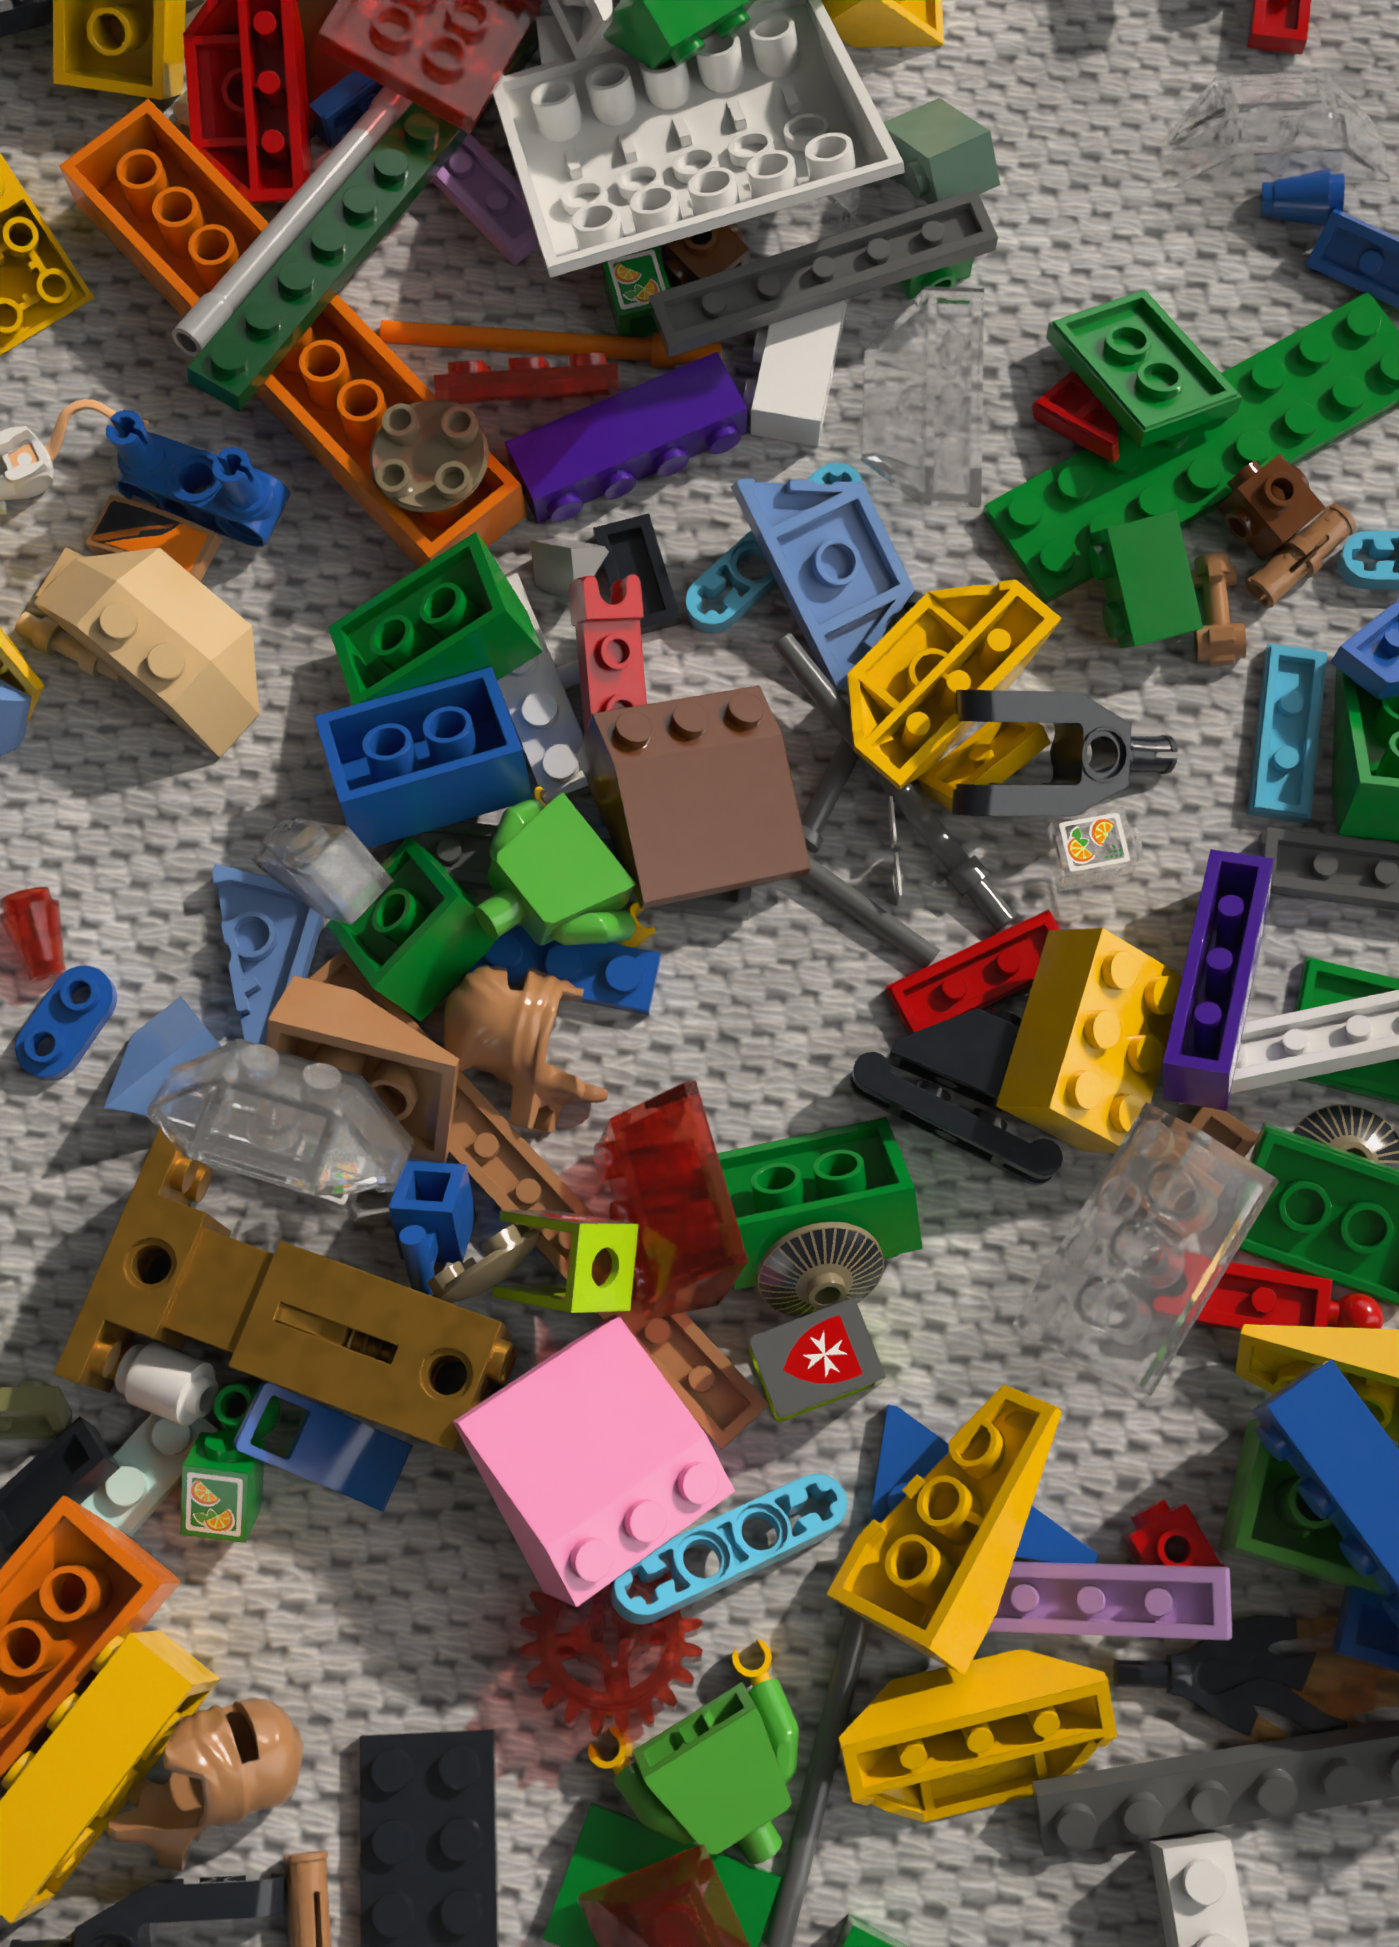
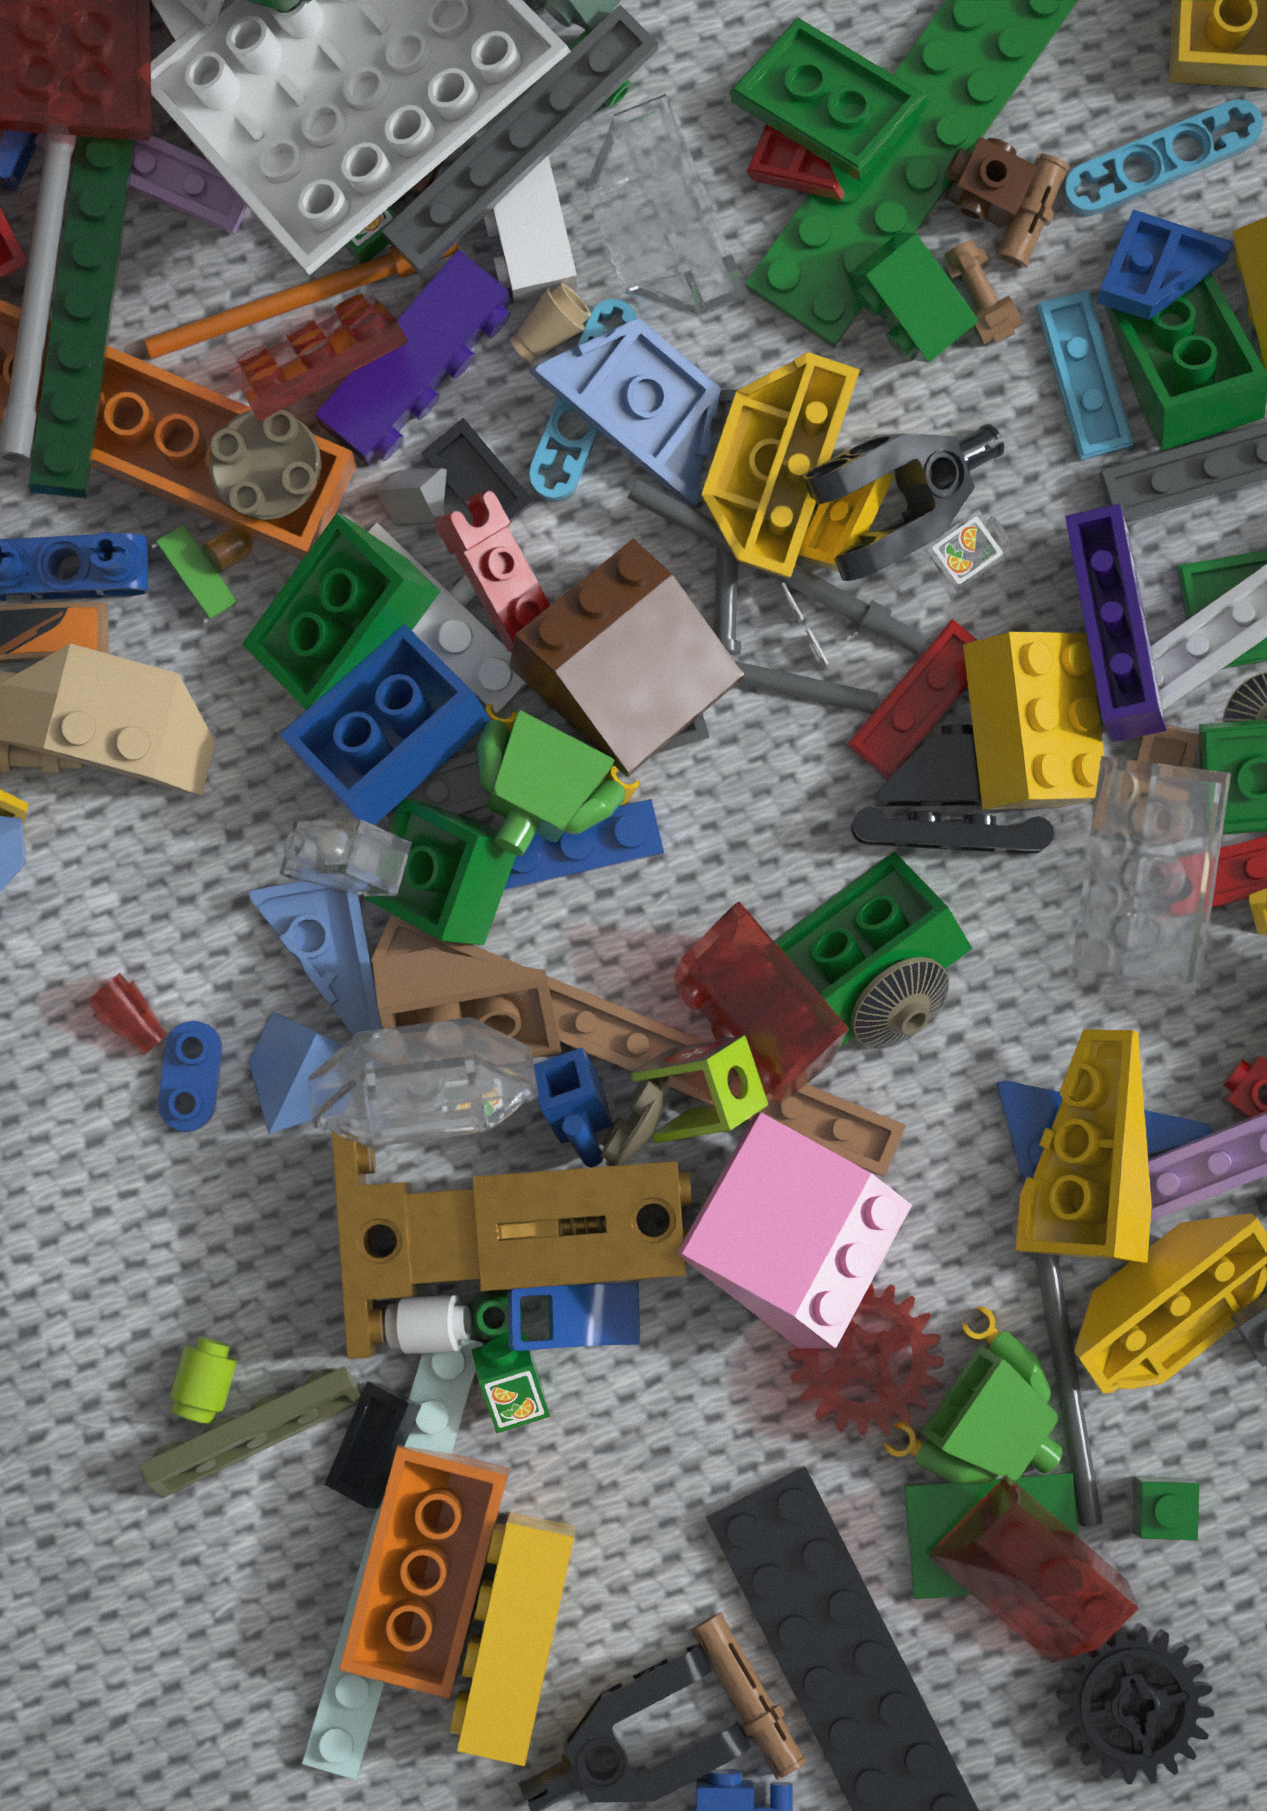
camera: 25 degrees left, 10 degrees up
medium nougat piece [107,1698,303,1872] -> none
medium nougat piece [444,965,608,1133] -> none
medium azure beam [610,1473,848,1625] -> none
dark grey piece [748,1297,886,1422] -> none
none -> bright green piece [150,524,253,629]
none -> tan cone [510,283,591,363]

